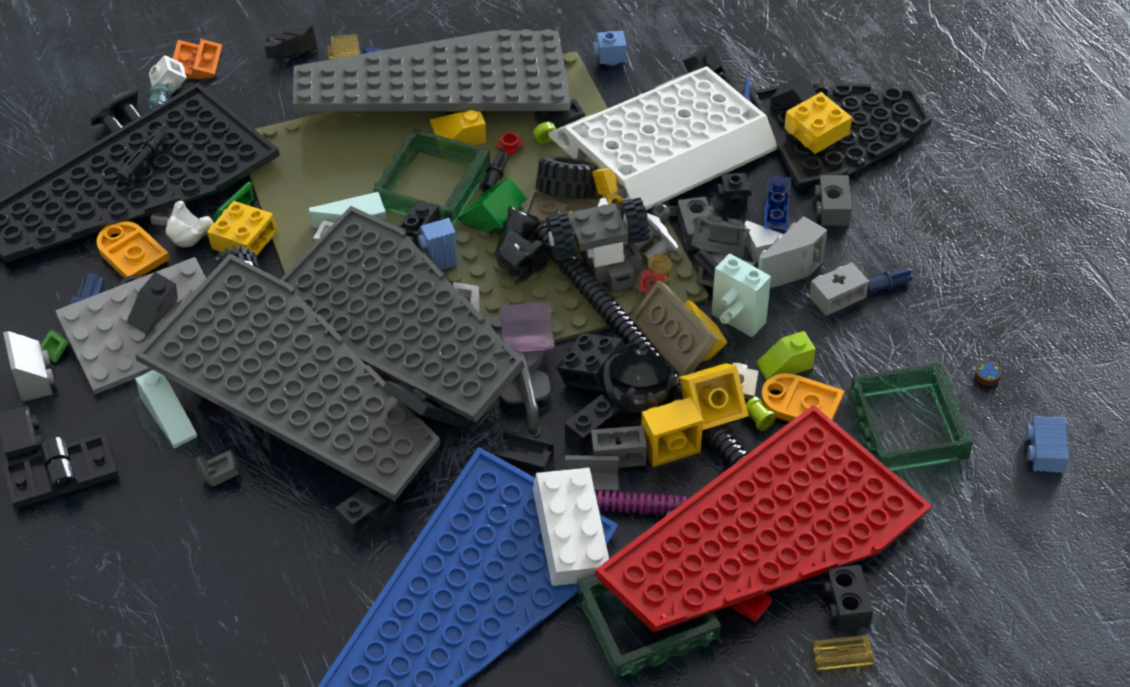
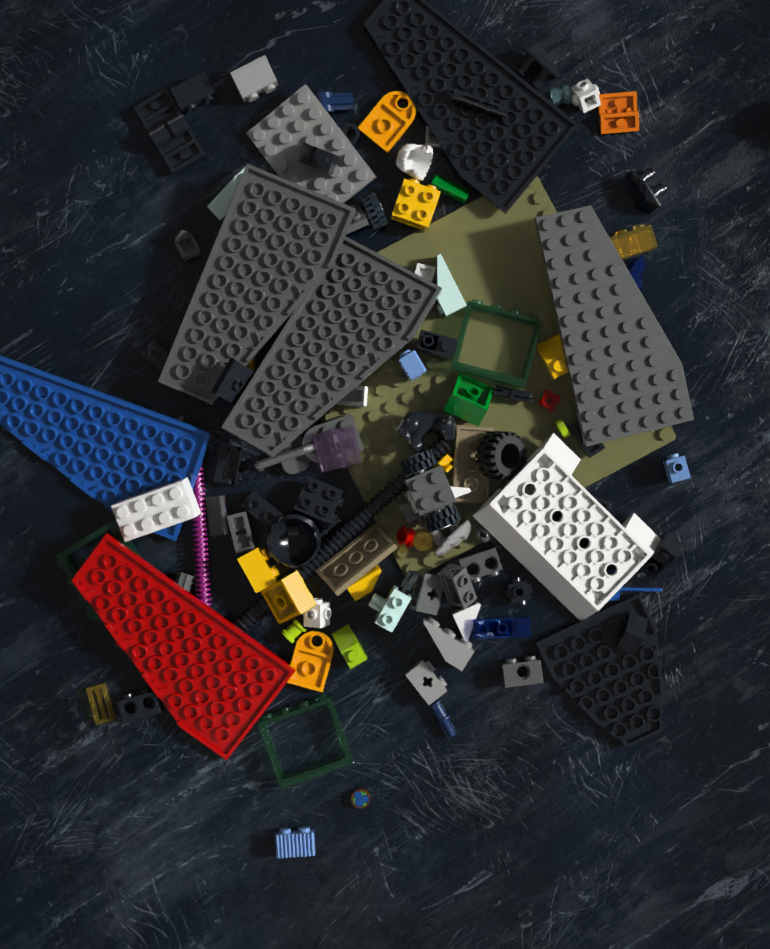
camera: 80 degrees right, 40 degrees up
bright green slope [40,330,69,363] -> none
yellow plate [592,168,623,206] -> none
yellow brick [785,92,852,154] -> none

